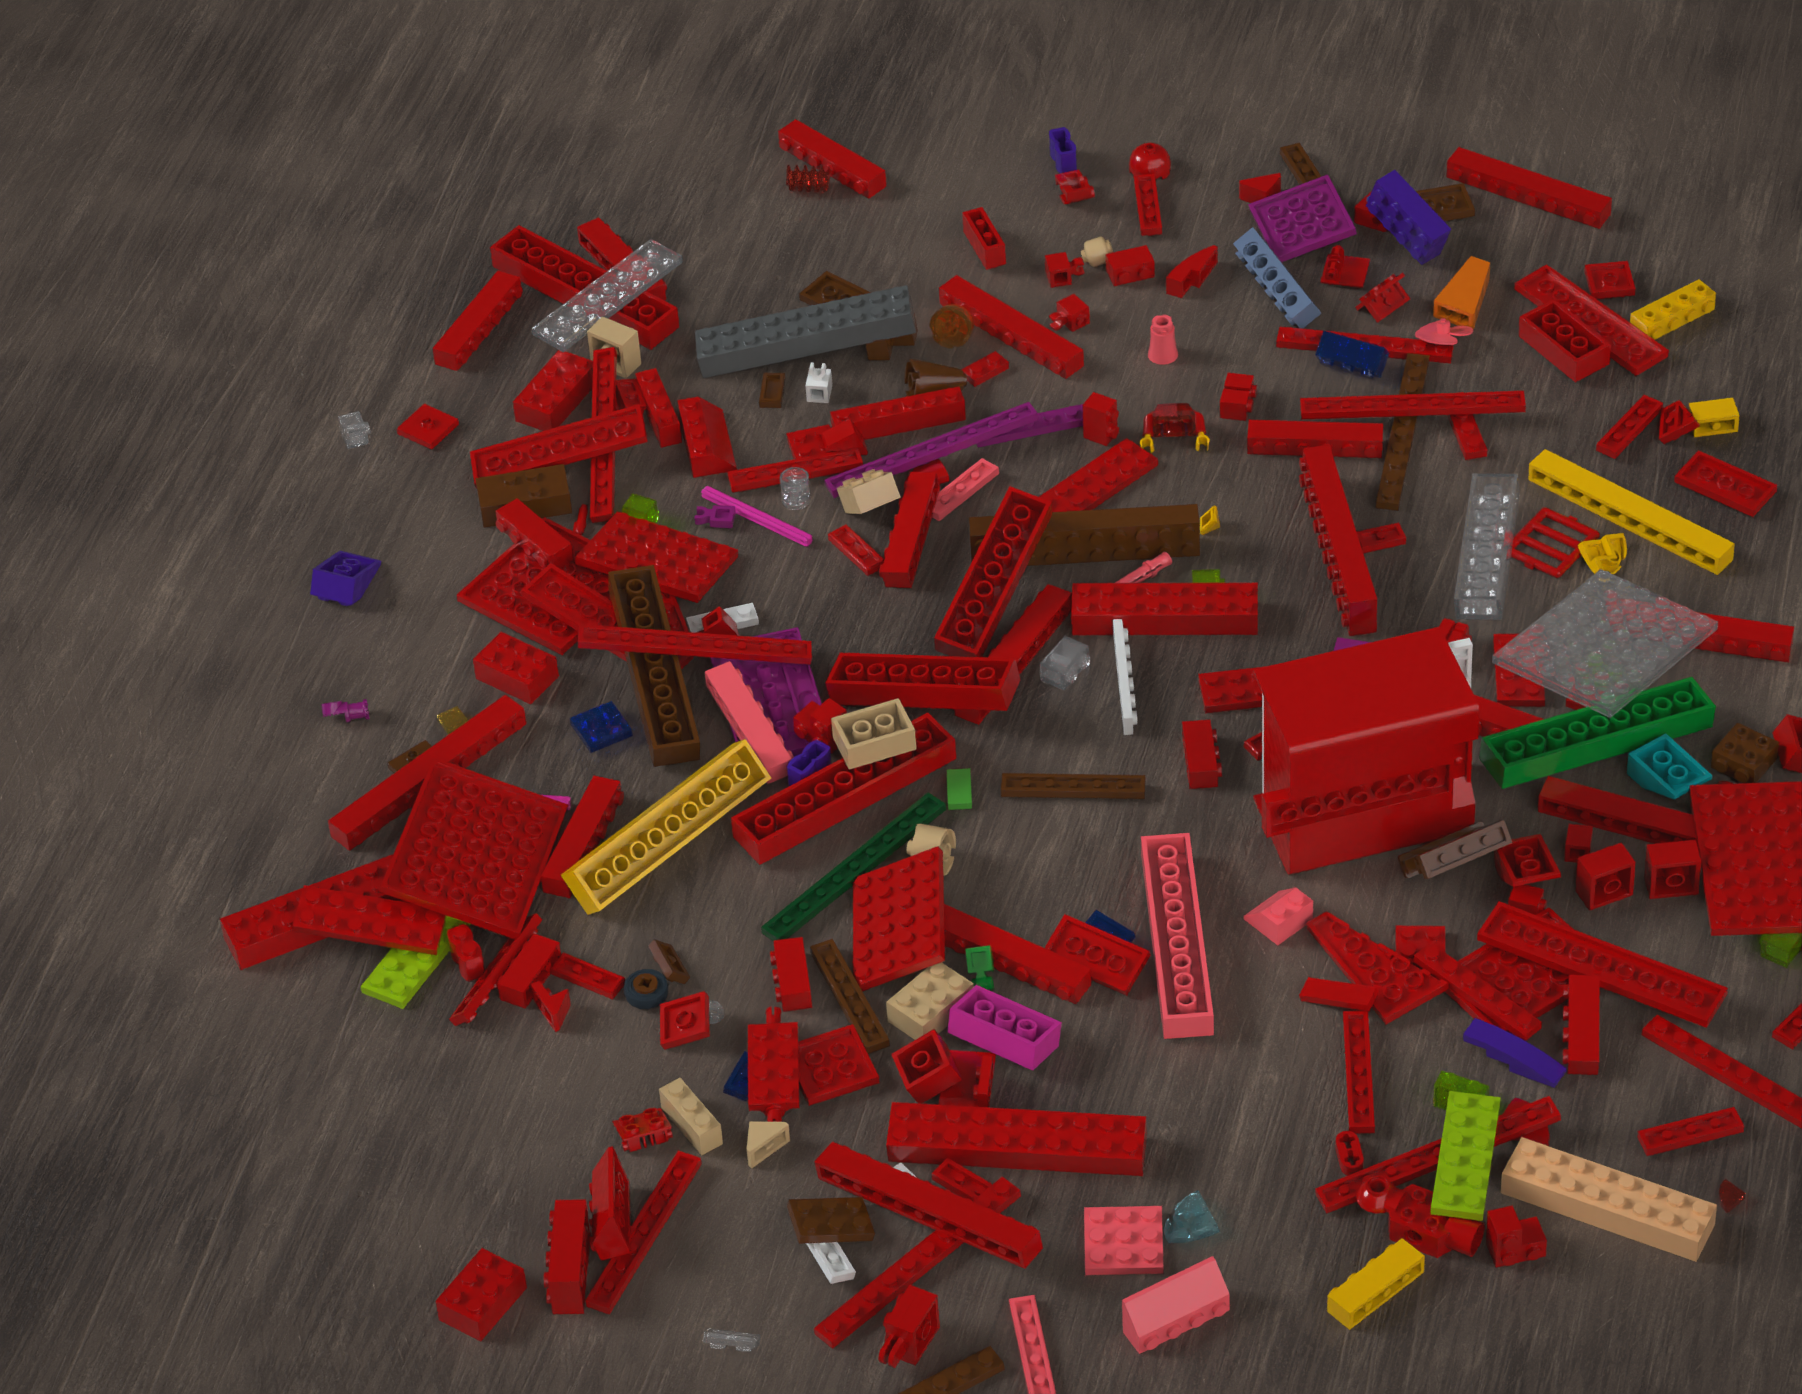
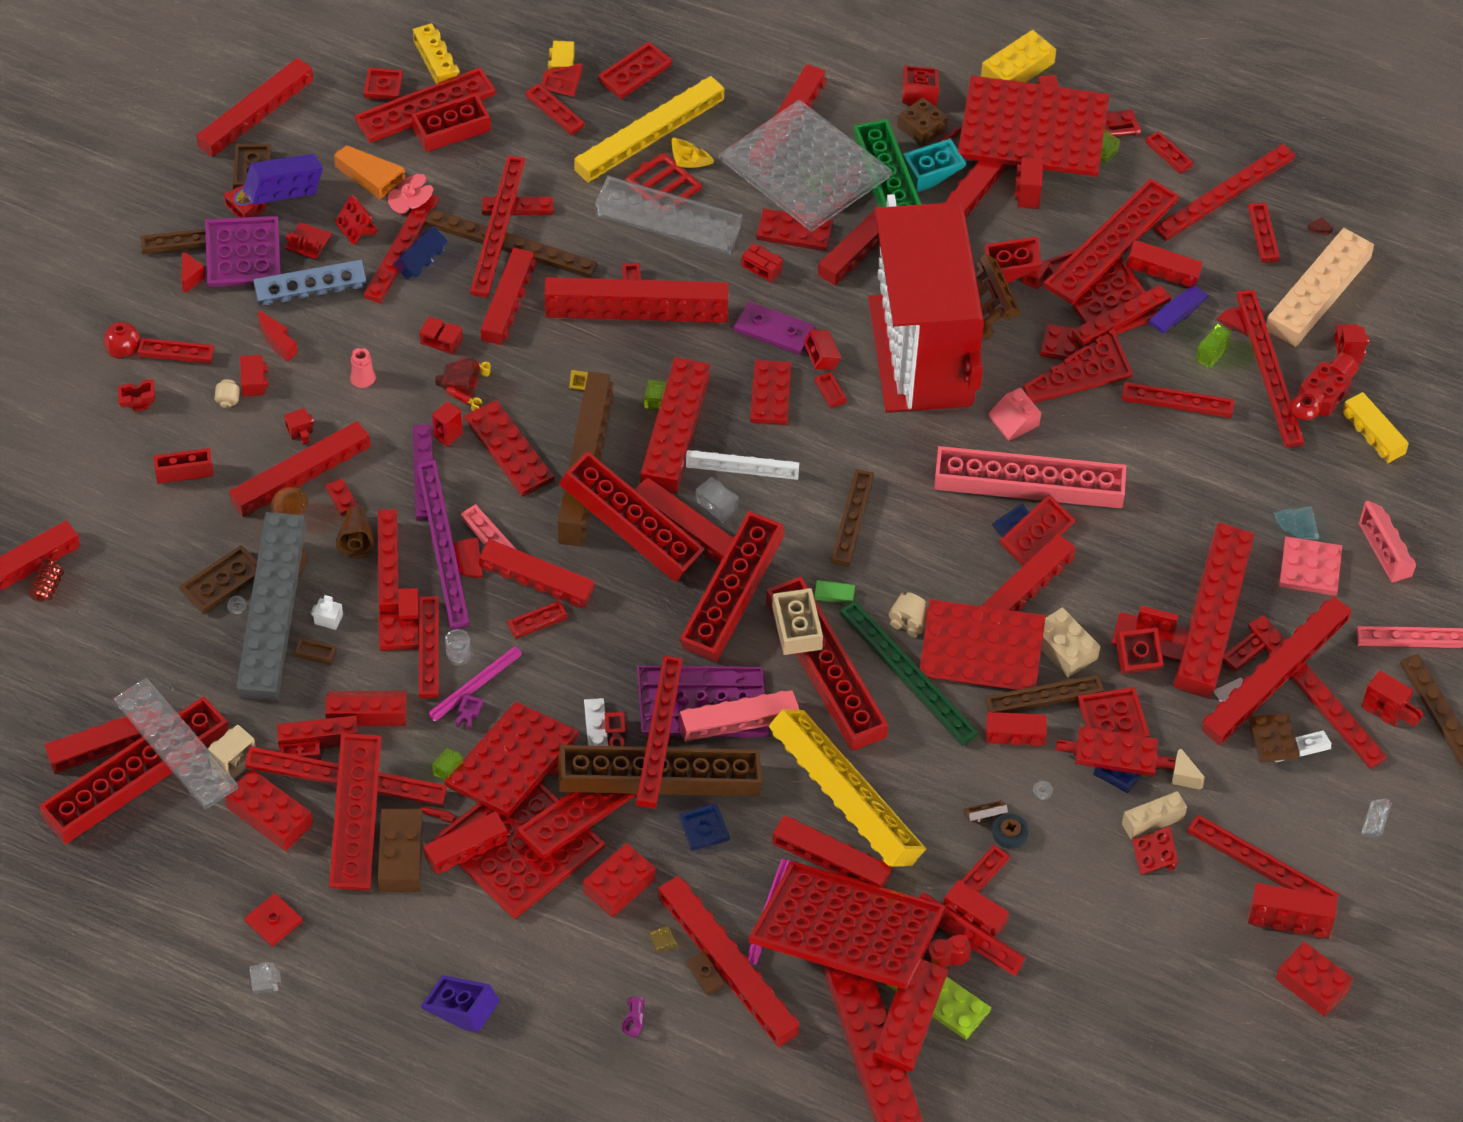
camera: 85 degrees left, 10 degrees up
red brick [432,271,523,371] -> none
red slope [531,980,571,1032] -> none
red slope [589,1146,630,1261] -> none
red plate [660,991,710,1050] -> none
dark purple brick [787,740,832,786] -> none
red brick [793,698,847,754] -> none
tan brick [837,469,901,514] -> none
dark pink brick [948,985,1062,1070] -> none
green plate [965,945,994,991] -> none
red brick [1045,252,1085,288] -> none
dark purple brick [1049,127,1077,173] -> none
coral pin [1115,552,1172,583] -> none
red brick [1182,719,1222,789] -> none
red tile [1299,977,1378,1011] -> none
red beam [1336,1131,1364,1175] -> none
lime plate [1431,1091,1501,1221] -> none
red brick [1565,824,1593,863] -> none
red brick [1576,842,1636,911] -> none

